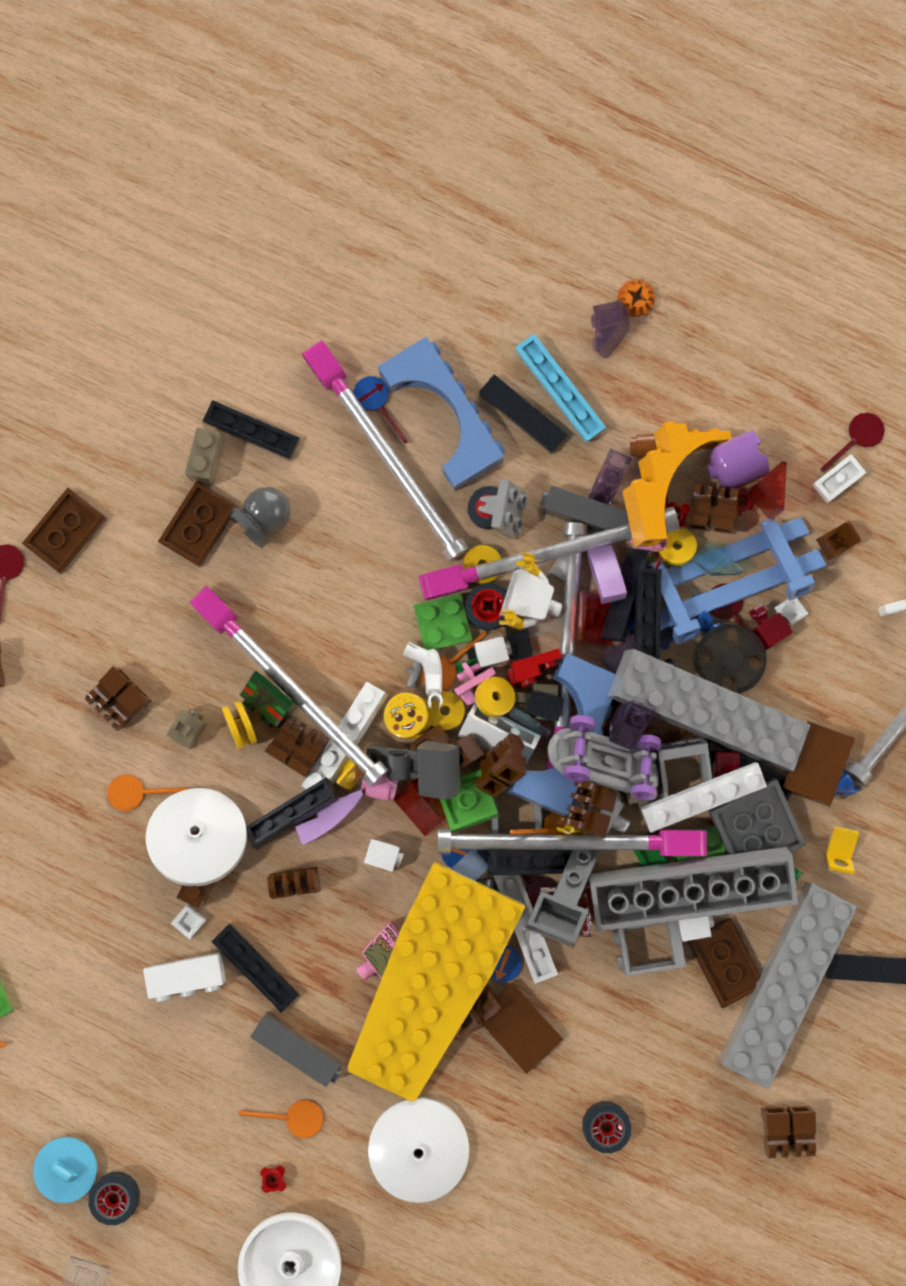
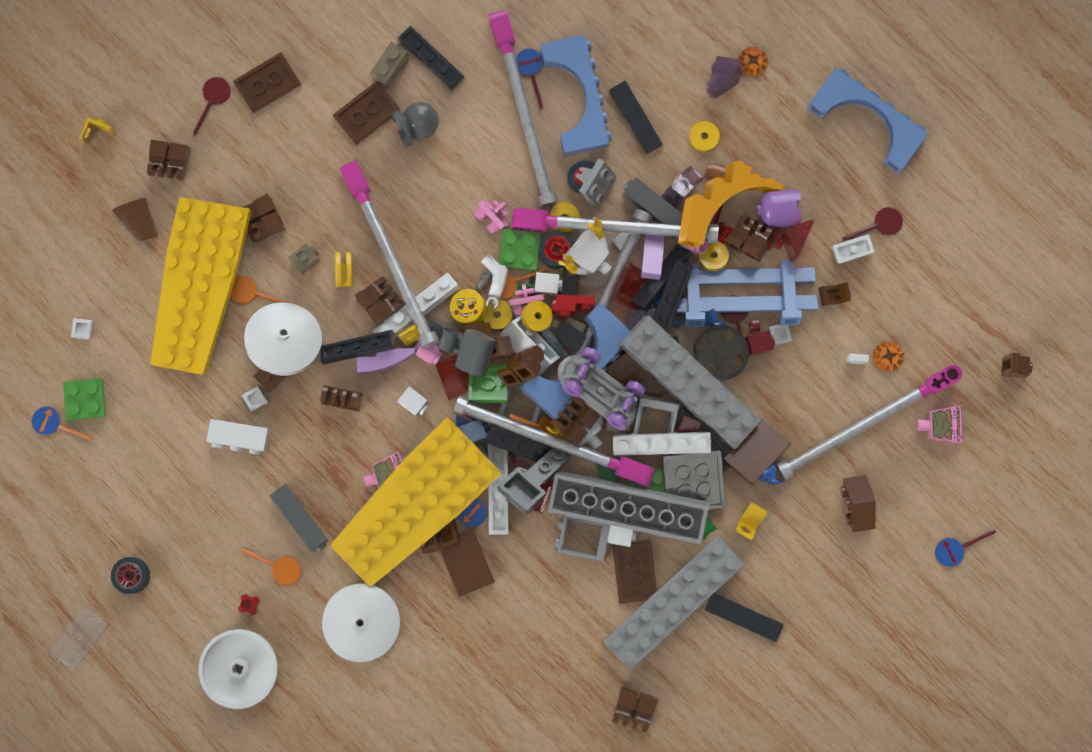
camera: 20 degrees right, 0 degrees up
medium azure shield [33,1137,98,1203] -> none
black tile [211,923,300,1013] -> none
dark green slope [240,671,298,728] -> none
medium azure plate [515,334,606,443] -> none
wheel [582,1101,631,1154] -> none
clear purple slope [608,700,656,750] -> none
clear light blue tile [692,542,743,576] -> none
none -> yellow wing [150,197,252,375]
none -> bright pink hips [474,200,510,234]
none -> yellow piece [689,121,720,152]
none -> medium blue arch [807,68,928,174]

